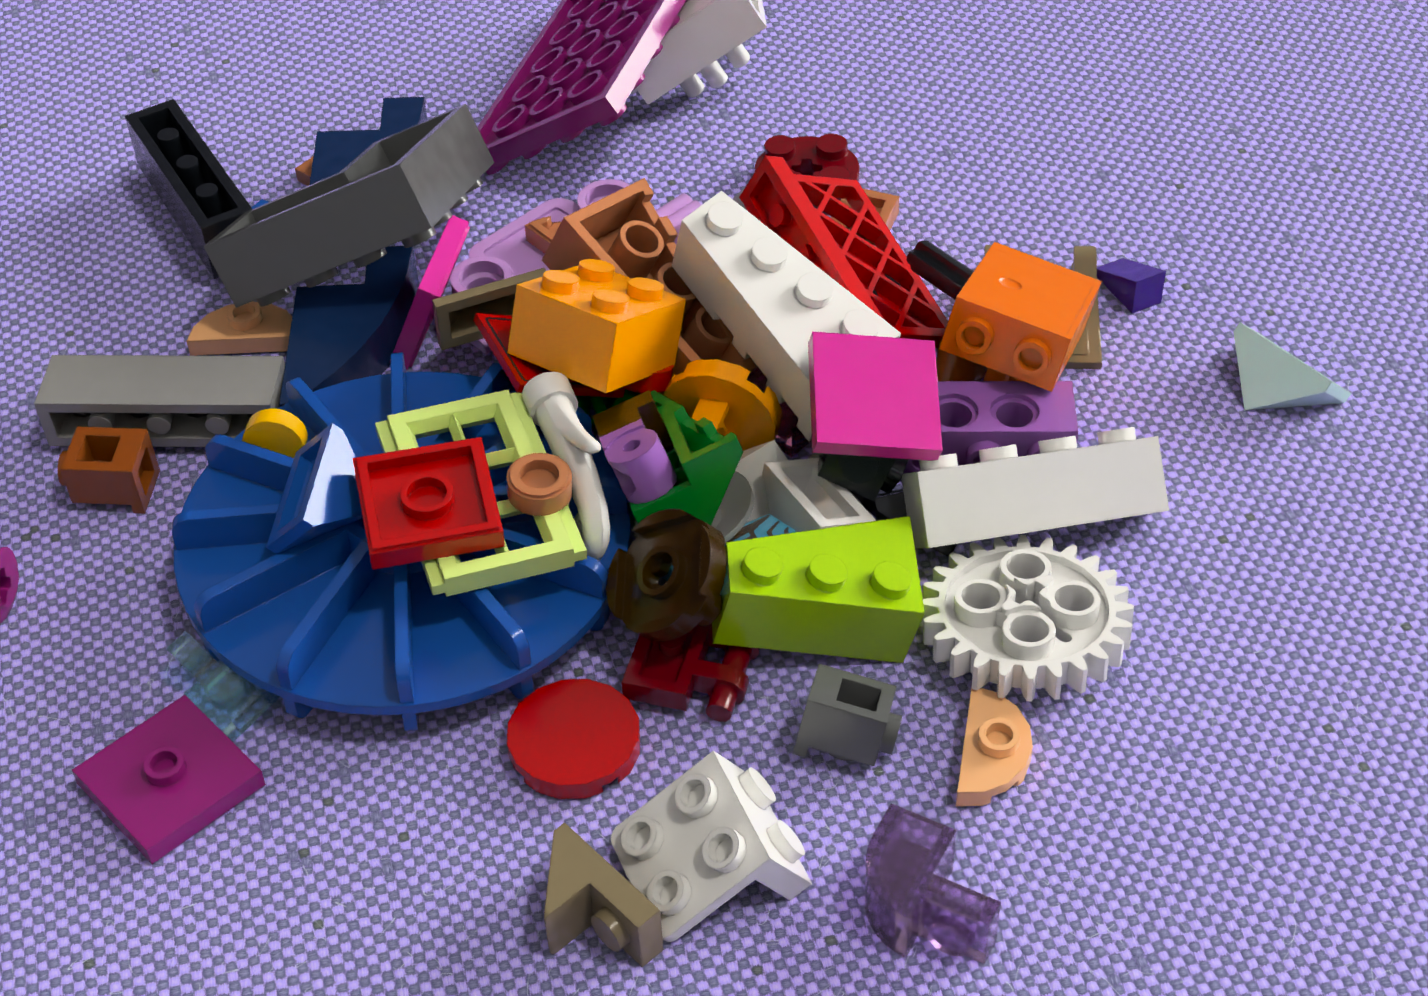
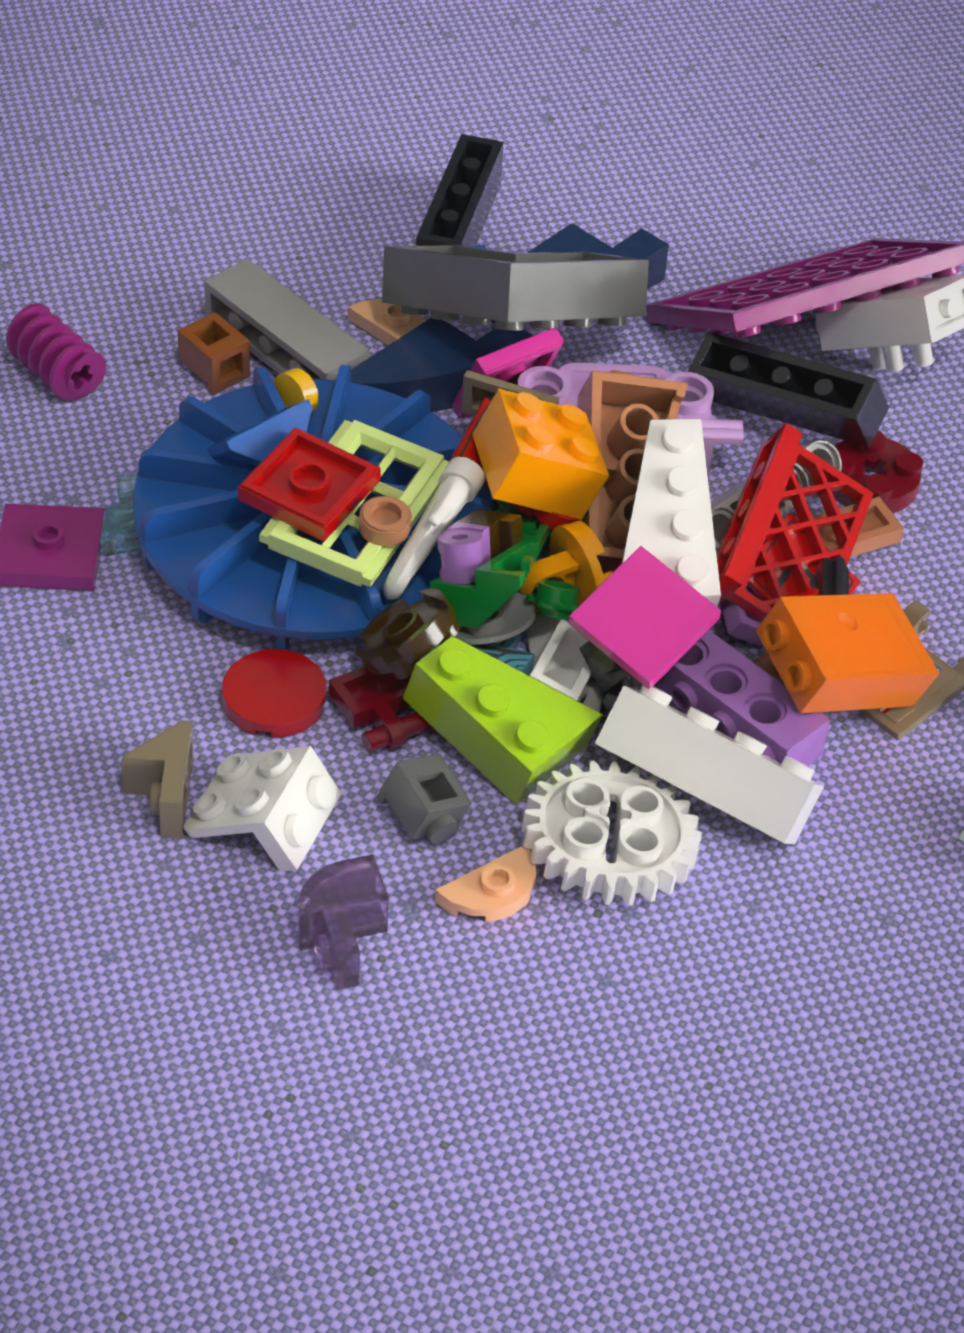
camera: 40 degrees right, 0 degrees up
none -> green plate [526,580,581,619]
none -> black brick [688,332,889,448]

